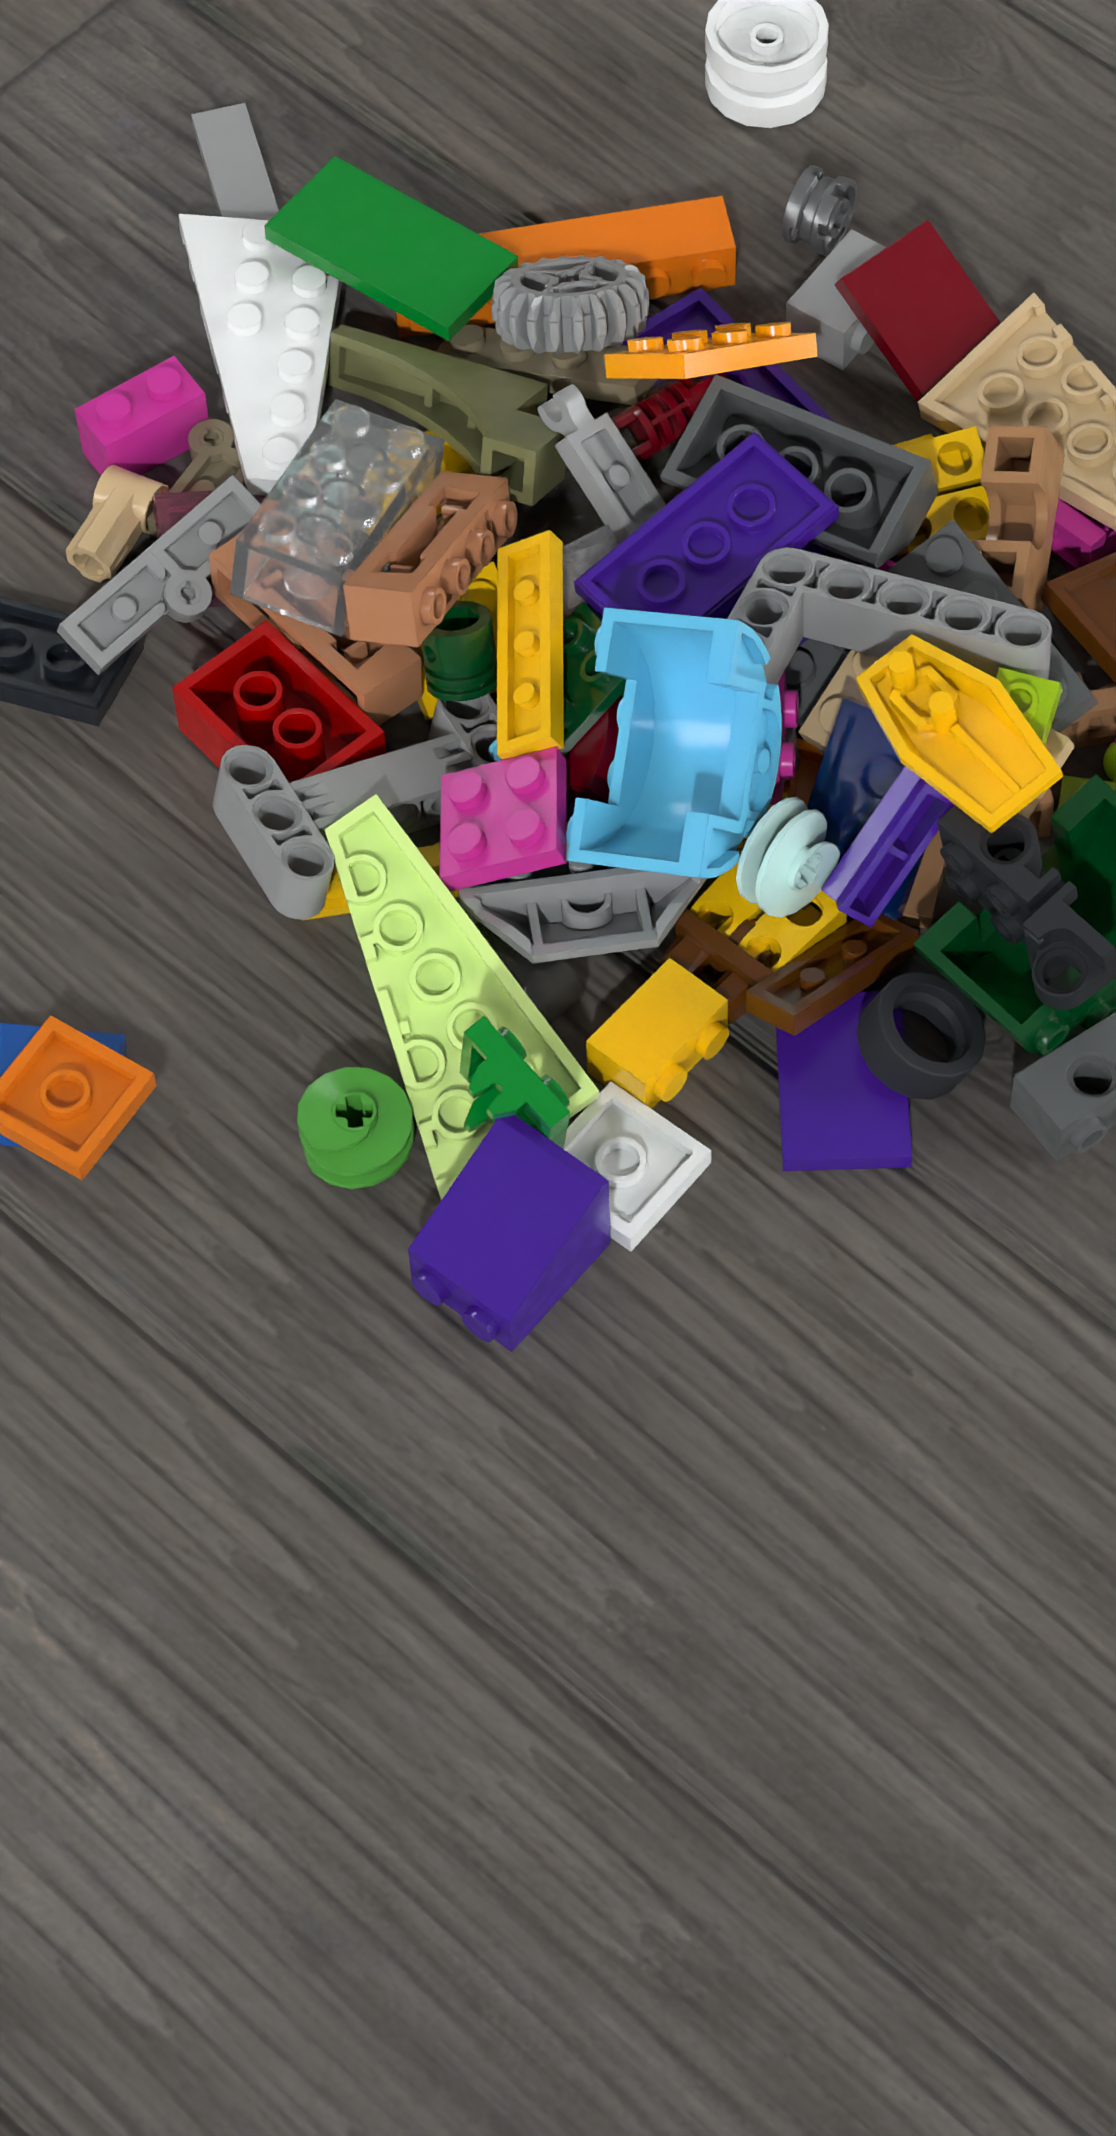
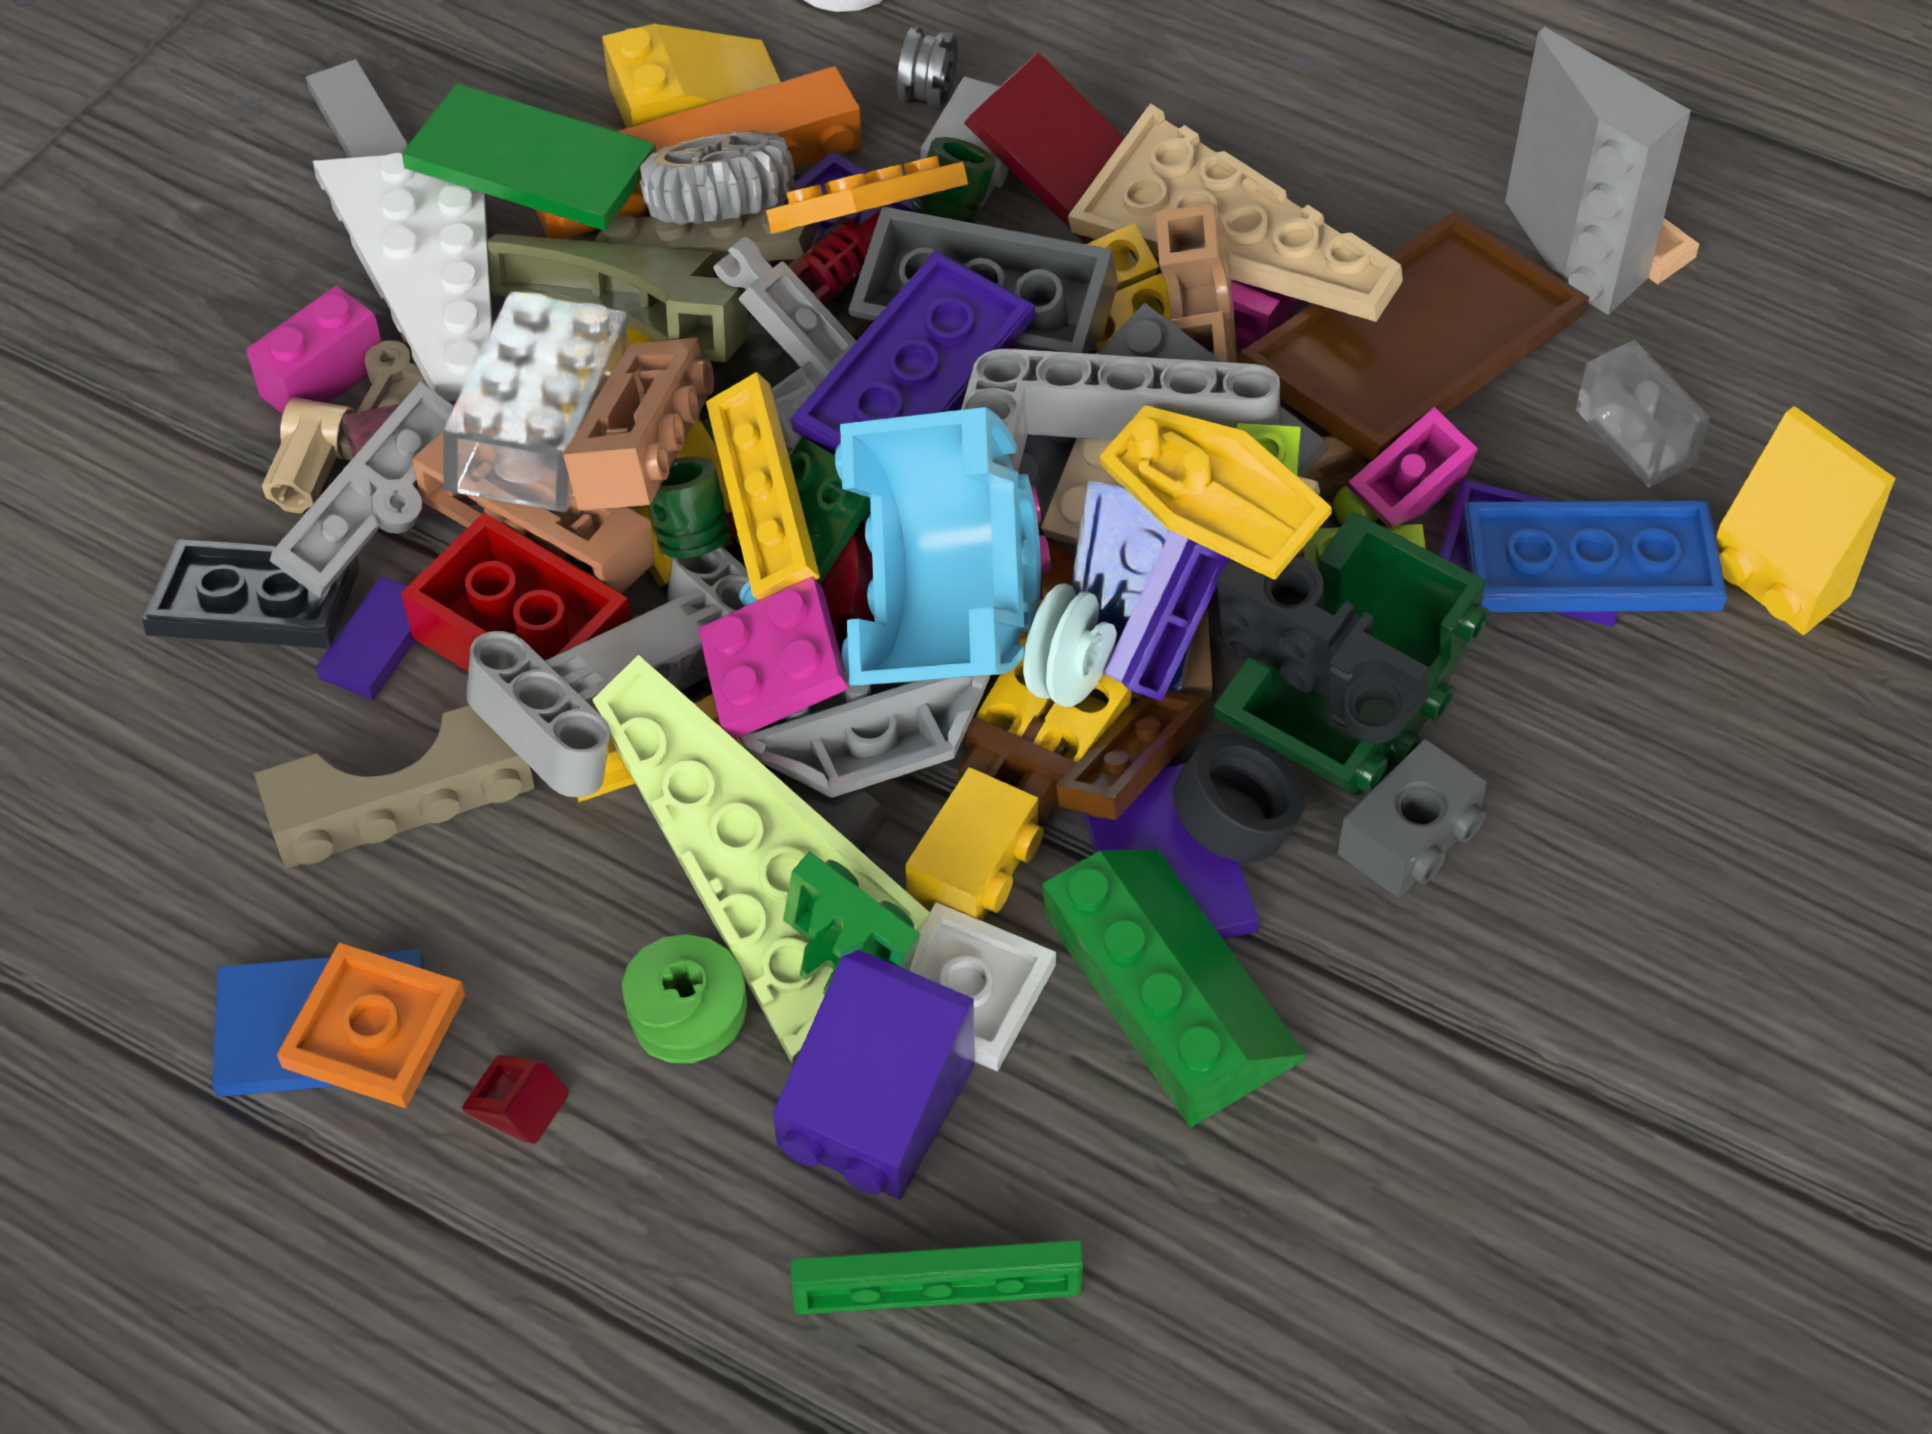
camera: 15 degrees left, 5 degrees down
none -> dark tan arch [253,705,535,870]
none -> dark purple tile [316,576,416,700]
none -> dark red slope [461,1054,568,1144]
none -> yellow slope [602,24,780,128]
none -> green tile [790,1240,1083,1315]
none -> dark green piece [911,137,996,224]
none -> green slope [1042,849,1306,1128]

